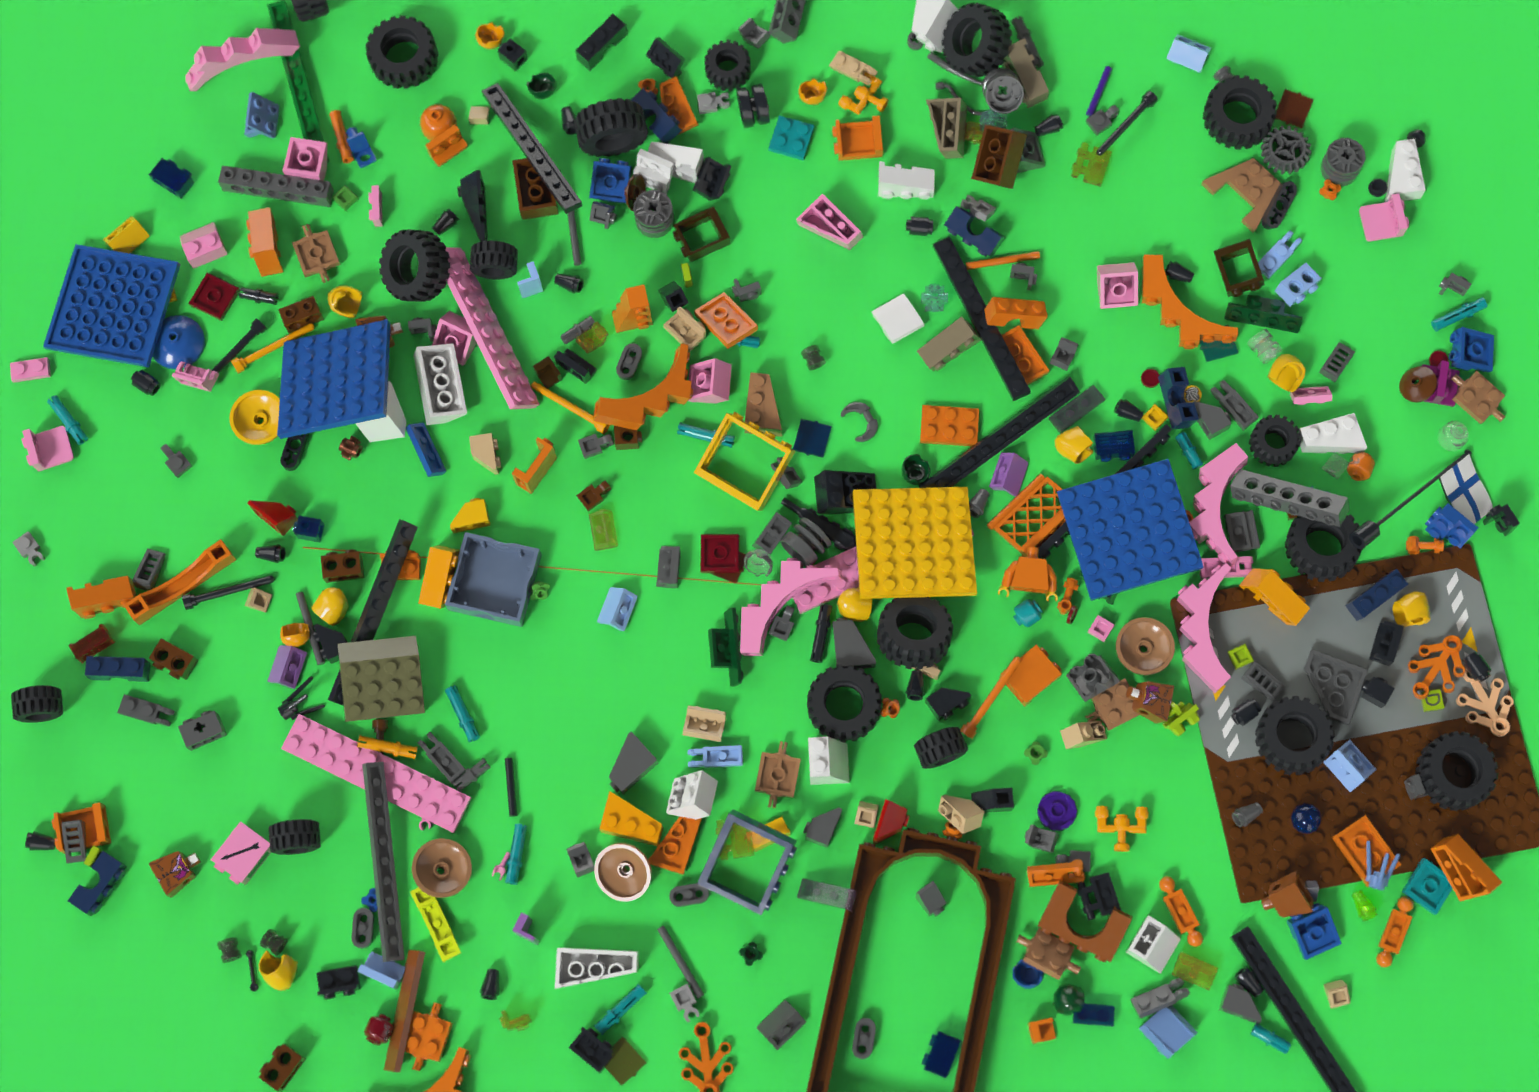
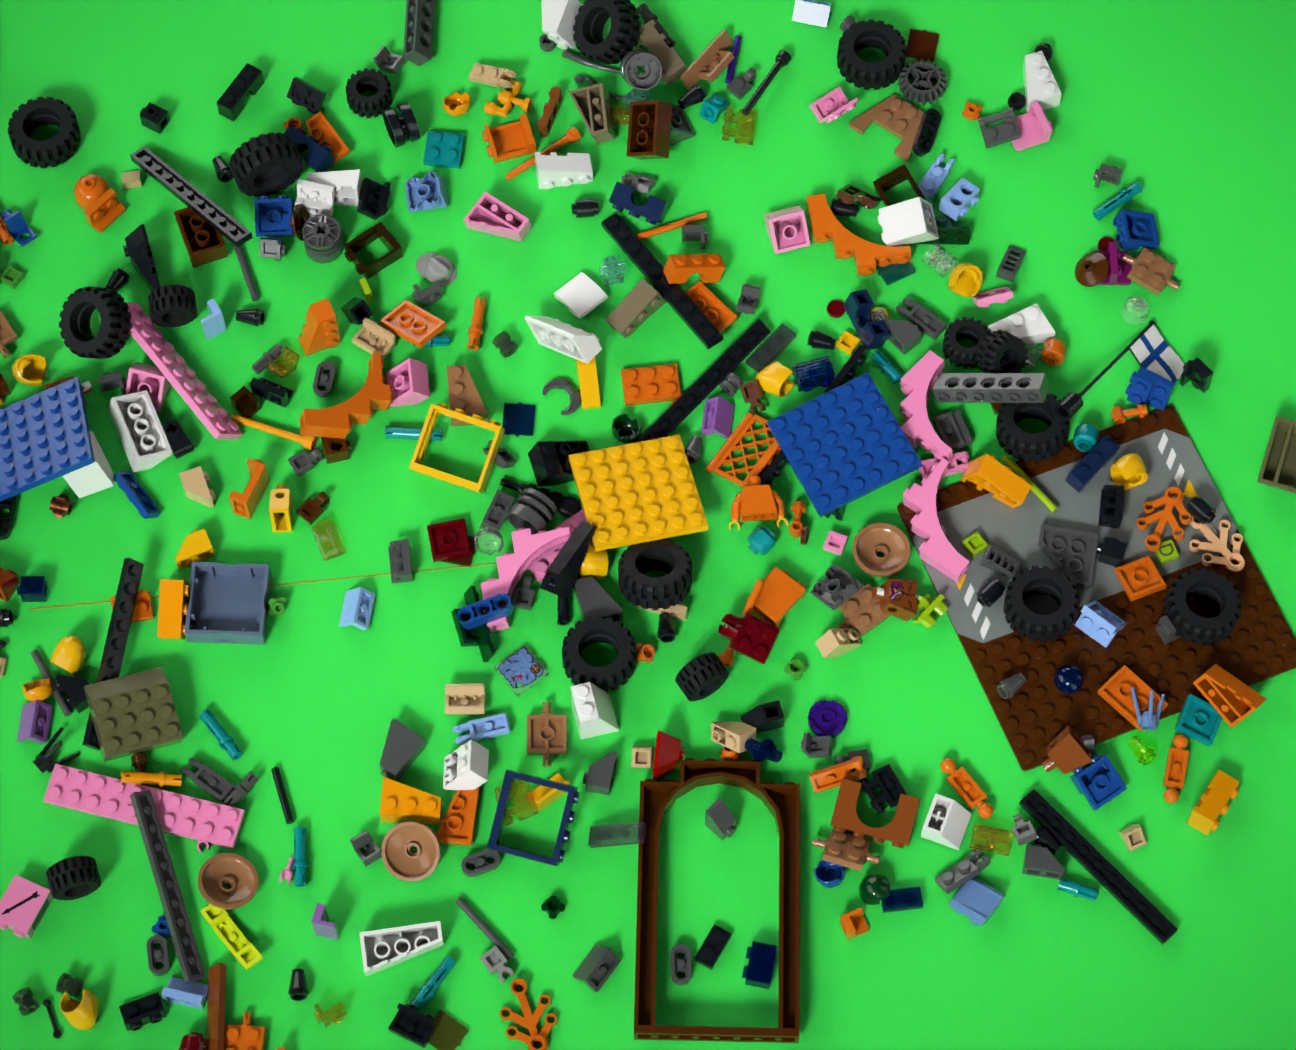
camera: 15 degrees left, 10 degrees down
reddish brown brick [321,549,364,583] -> none
bright pink plate [369,185,383,227] -> none
light orange hair [475,22,505,49] -> none
dark green hair [527,73,556,99] -> none
light grey plate [697,92,730,114] -> none
black slope [925,688,971,721] -> none
light orange piece [1095,806,1149,852] -> none
dark grey wheel [1320,138,1366,186] -> none
none -> black piece [164,420,194,459]
none -> yellow torso [269,484,292,532]
none -> medium blue slope [405,171,449,213]
none -> light grey piece [416,253,457,286]
none -> blue beam [457,593,514,629]
none -> orange pin [467,297,487,351]
none -> tile [494,644,549,697]
none -> orange piece [505,127,581,180]
none -> white slope [524,316,602,364]
none -> dark orange hinge [537,86,563,137]
none -> black wedge [540,521,596,599]
none -> yellow slope [575,357,601,410]
none -> medium nougat bracket [680,30,735,90]
none -> black plate [694,925,732,970]
none -> teal bracket [699,94,730,124]
none -> dark red plate [718,612,780,664]
none -> dark grey wheel [719,372,743,396]
none -> reddish brown plate [739,379,766,415]
none -> clear blue axle [745,738,782,763]
none -> bright pink bracket [809,86,859,124]
none -> reddish brown plate [836,184,881,209]
none -> white slope [878,197,939,247]
none -> black tyre [976,330,1028,373]
none -> dark grey plate [978,107,1021,149]
none -> lime bar [1001,454,1058,513]
none -> dark grey plate [1012,814,1038,846]
none -> teal head [1073,424,1099,452]
none -> orange plate [1114,555,1166,601]
none -> light orange wedge [1187,770,1240,836]

